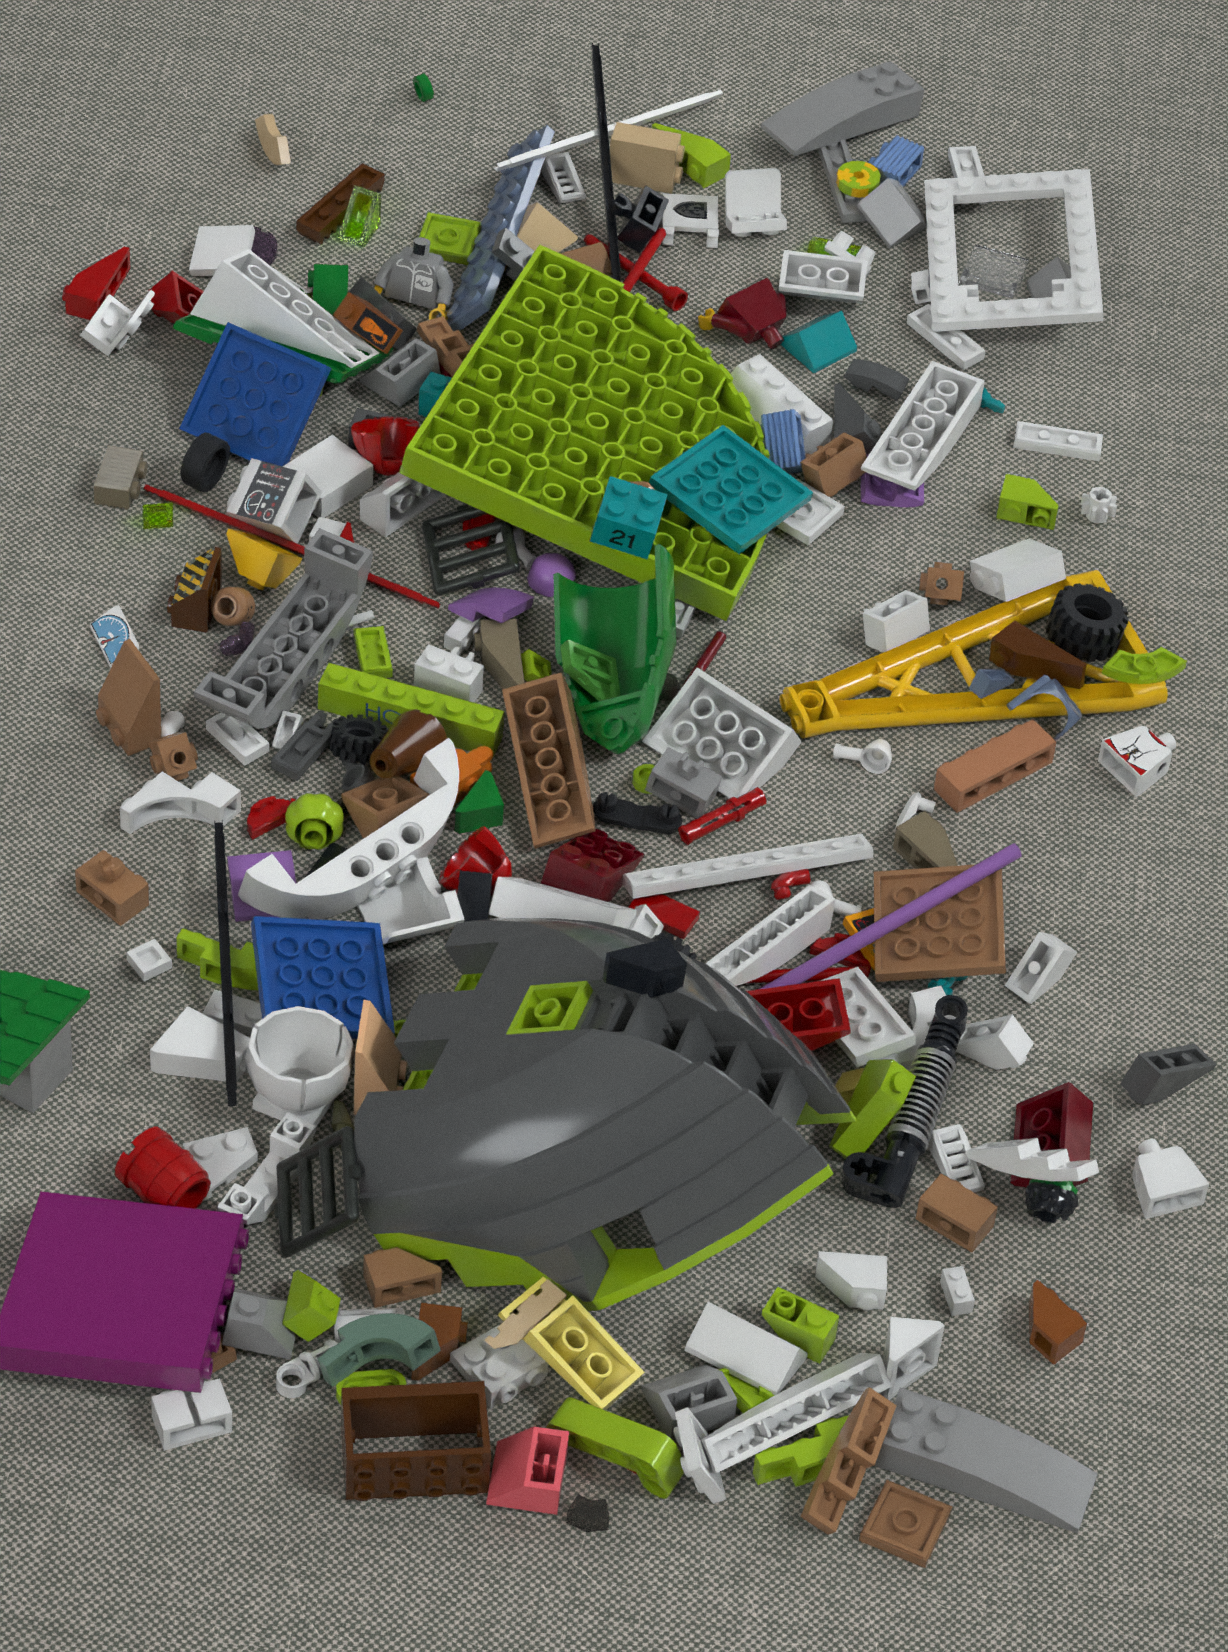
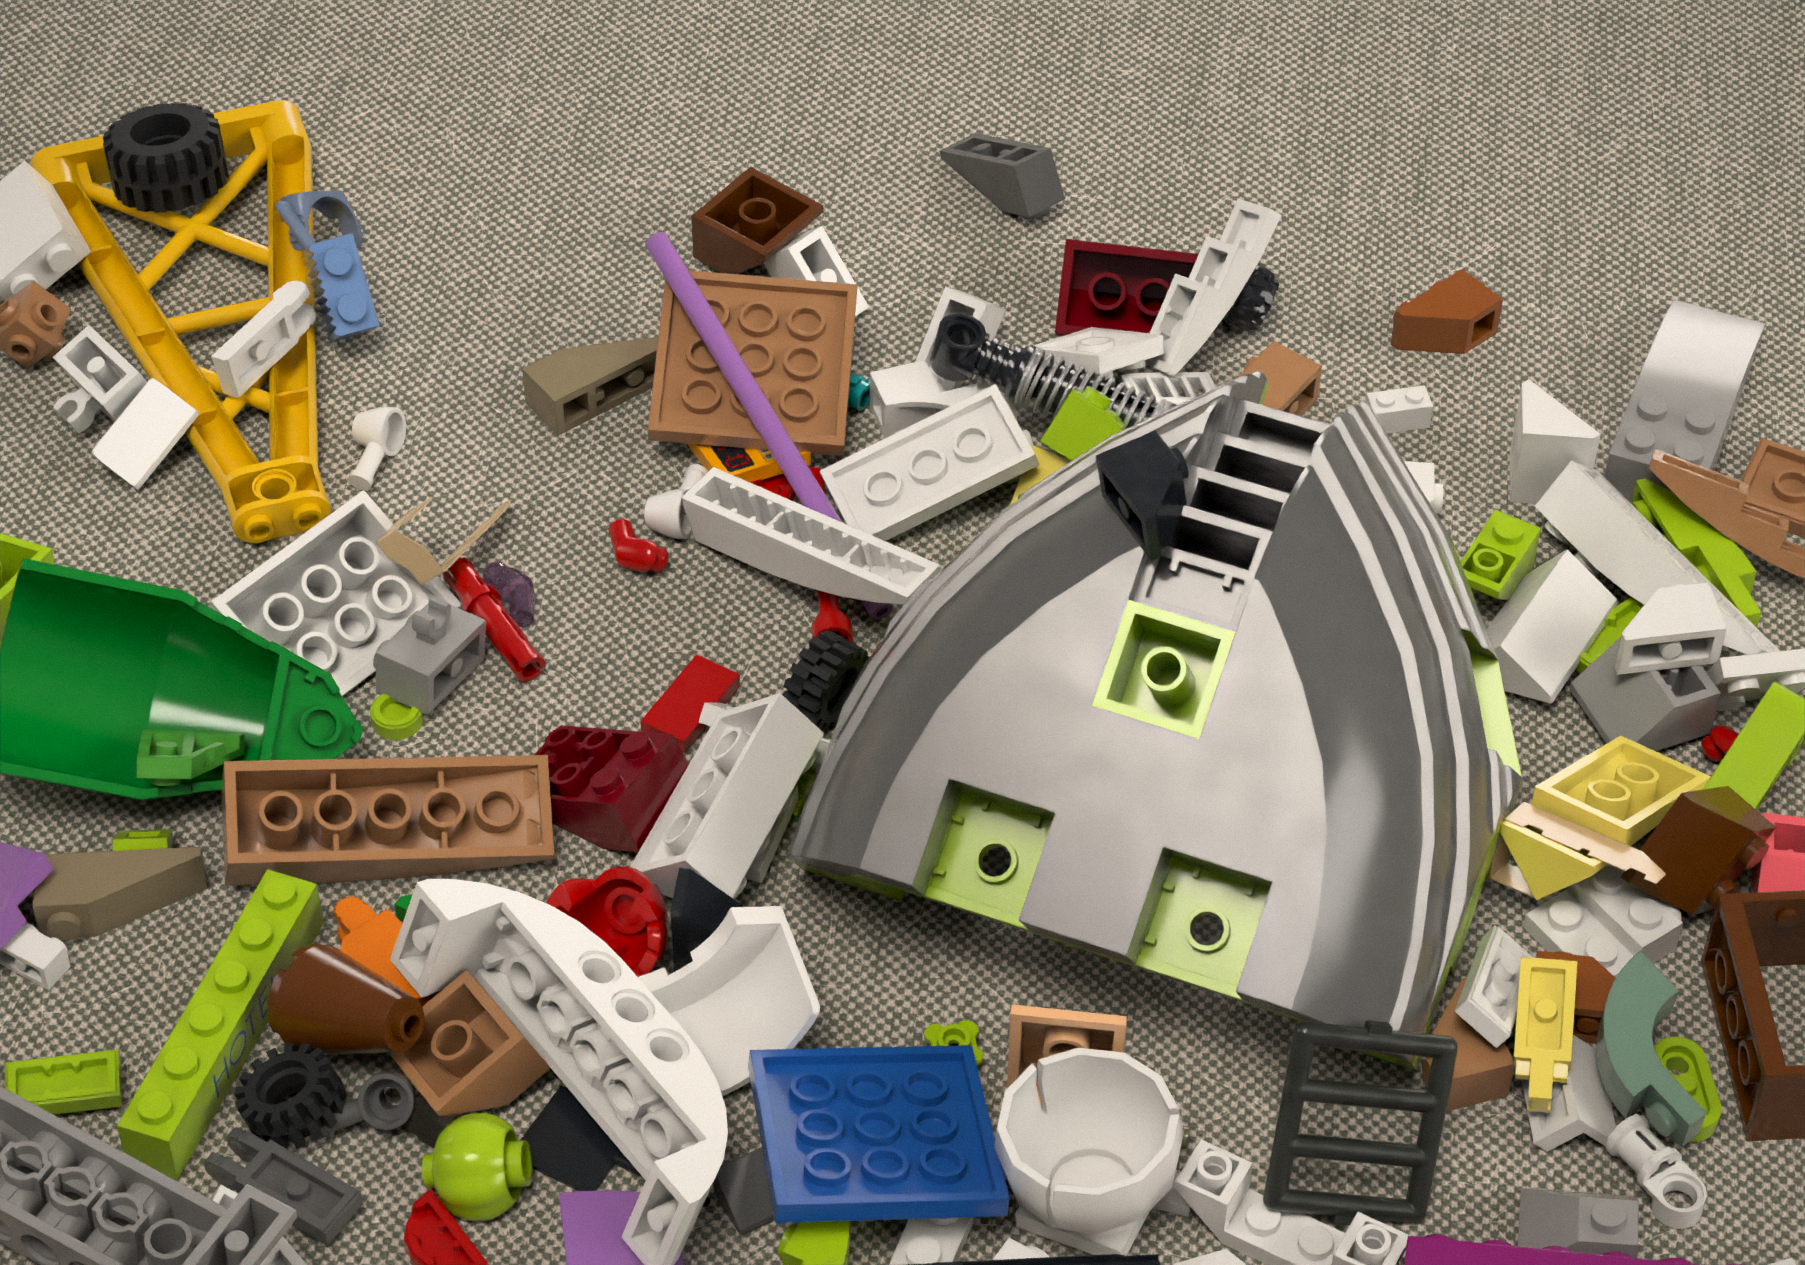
camera: 85 degrees left, 0 degrees up
lime slope [282,1270,341,1342] -> none
white brick [414,644,484,702] -> none
black piece [593,792,682,834] -> none
white tile [623,834,873,899] -> none
red slope [746,978,851,1051] -> none
white bar [895,792,936,830] -> none
nougat brick [934,719,1056,813] -> none
sand blue piece [969,669,1015,699] -> none
reddish brown slope [989,620,1087,689] -> none
white torso [1098,726,1176,797] -> none
lime tile [1102,647,1187,684] -> none
white torso [1132,1139,1209,1219] -> none
none -> white slope [92,378,200,490]
none -> white hinge [211,280,316,398]
none -> medium blue brick [302,233,380,342]
none -> tan piece [376,497,512,585]
none -> clear purple arm [483,561,534,627]
none -> reddish brown slope [691,167,823,274]
none -> white plate [1033,327,1164,379]
none -> white tile [1455,925,1534,1048]
none -> light yellow hinge [1513,957,1577,1113]
none -> white slope [1615,582,1727,675]
none -> reddish brown slope [1621,786,1776,914]

